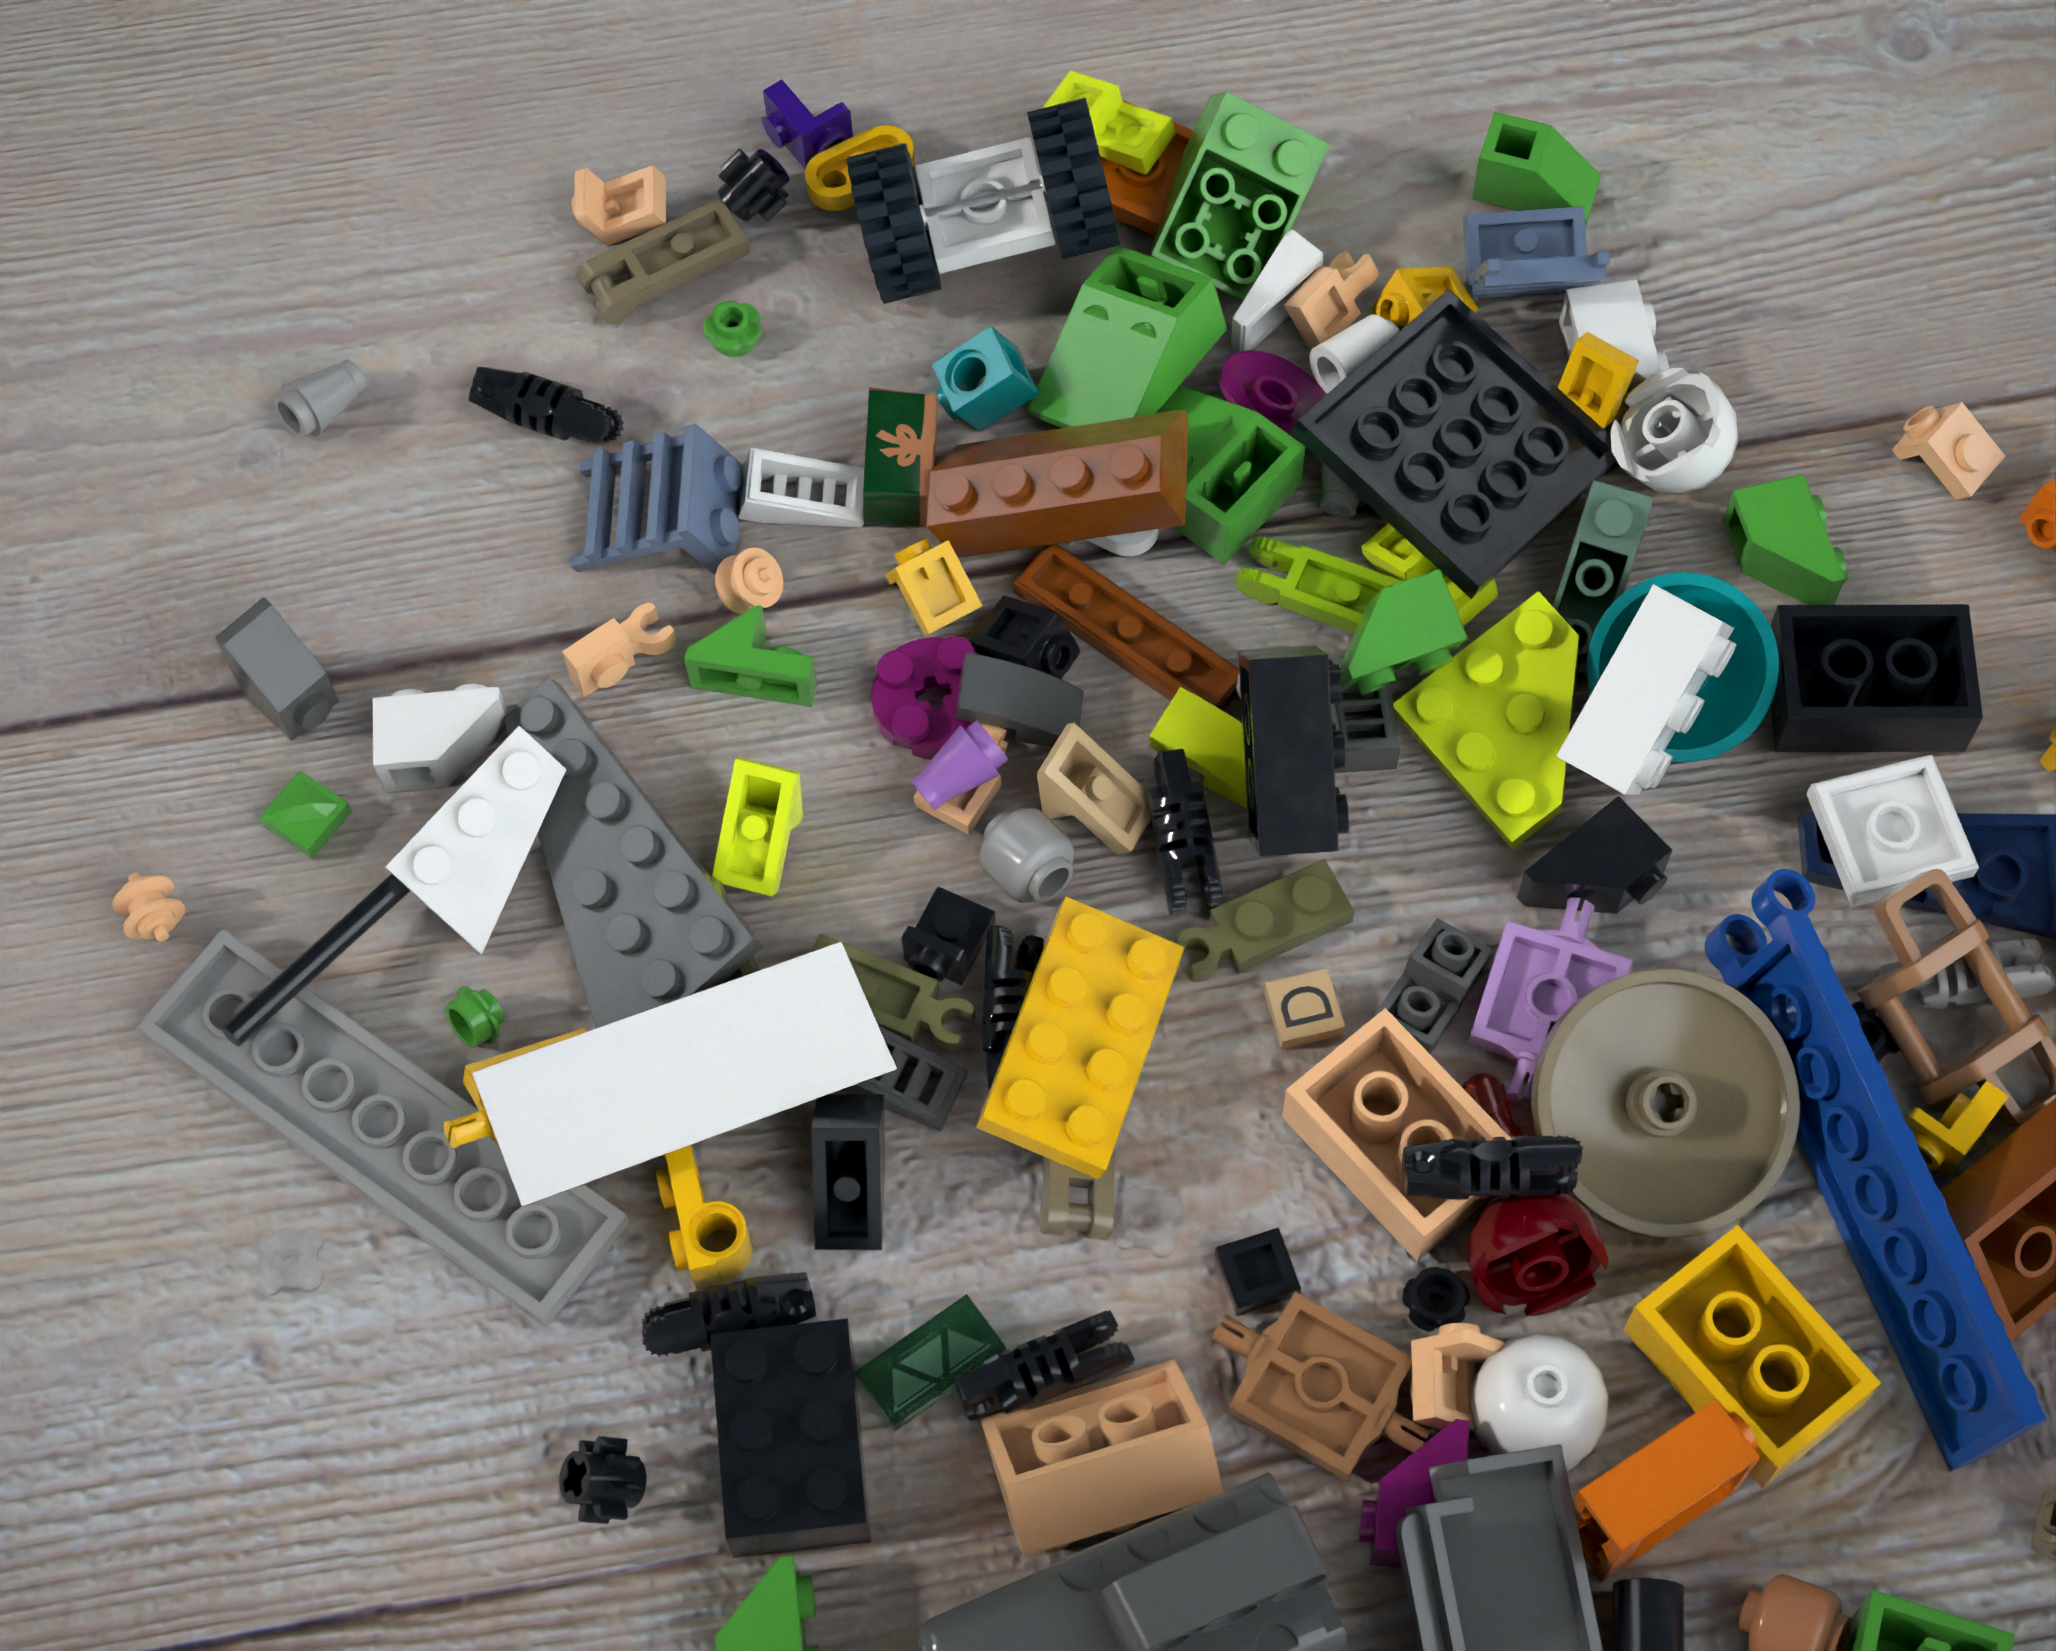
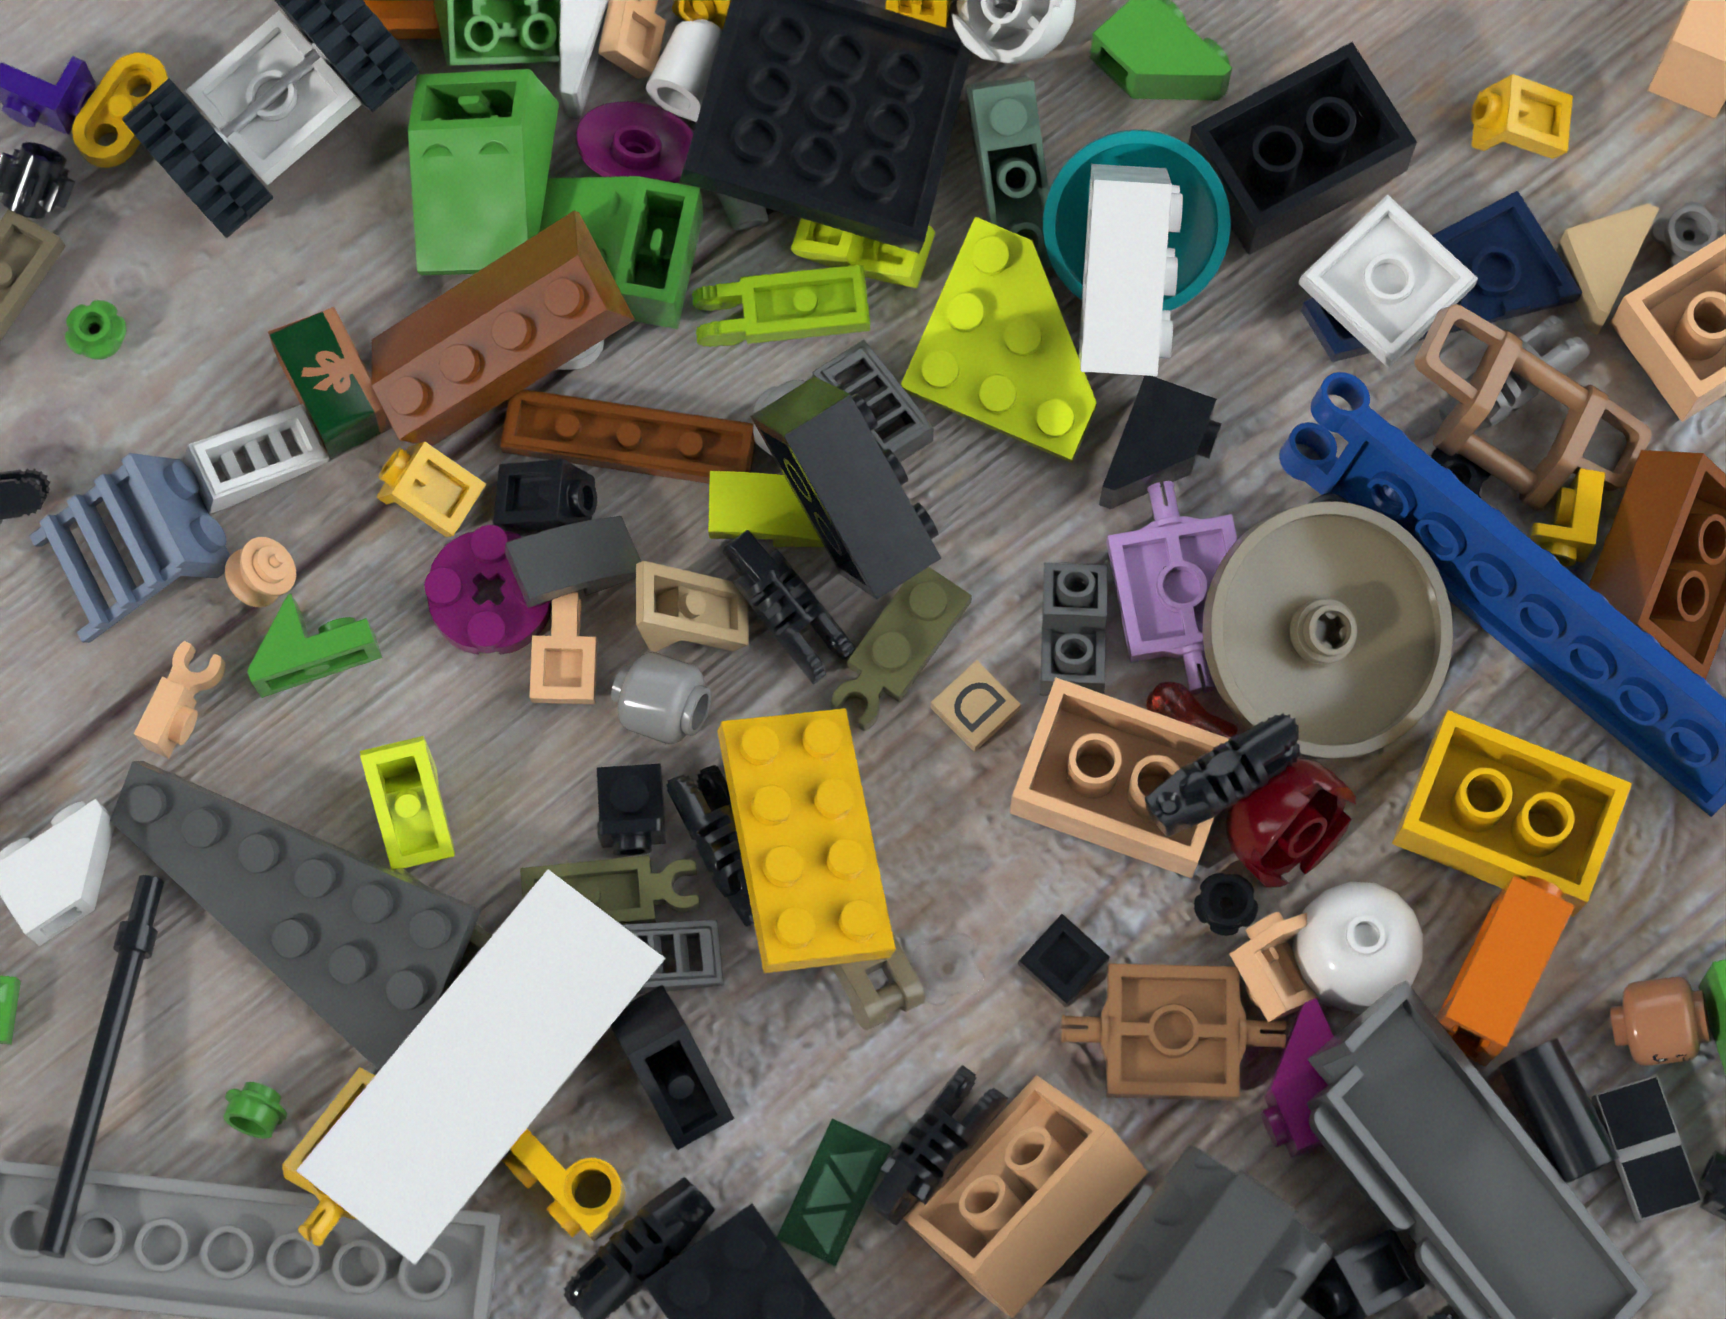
camera: 30 degrees left, 10 degrees up
white wing [385,726,567,955] -> none
medium lavender cone [911,720,1008,811] -> none
teal brick [932,326,1039,432] -> none
bright green slope [1340,569,1468,695] -> none

